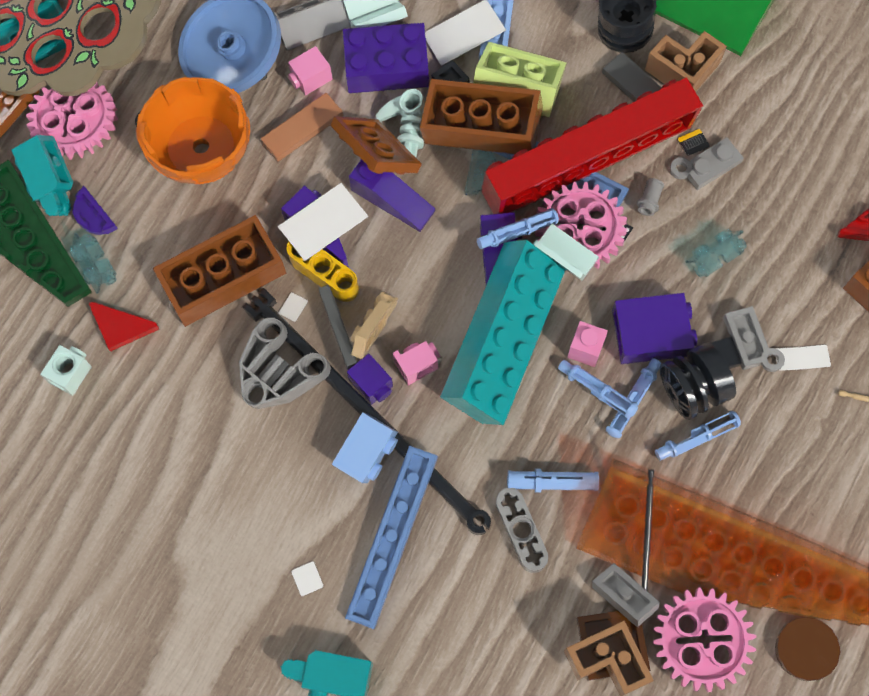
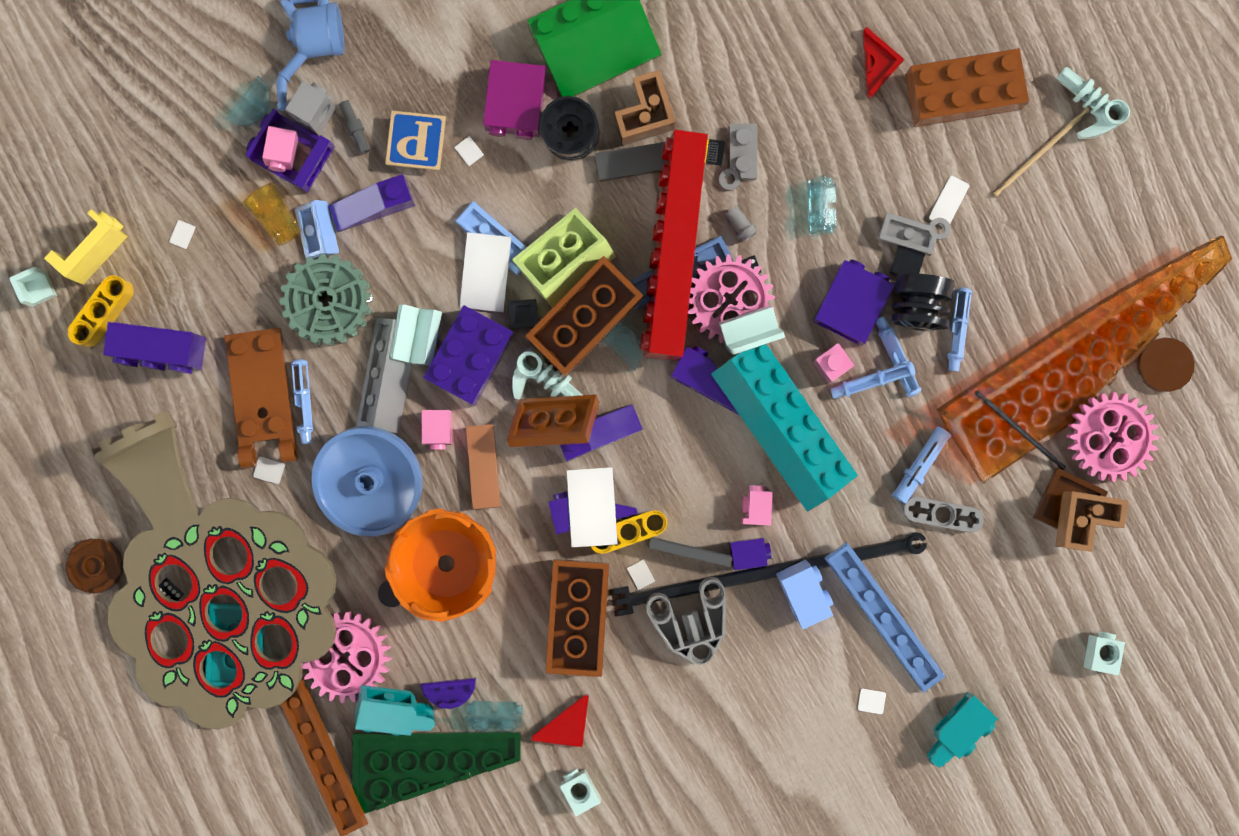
camera: 60 degrees left, 15 degrees up
tan hinge [351,292,398,359] -> none
light blue piece [477,208,559,249] -> none
light grey plate [592,563,660,627] -> none

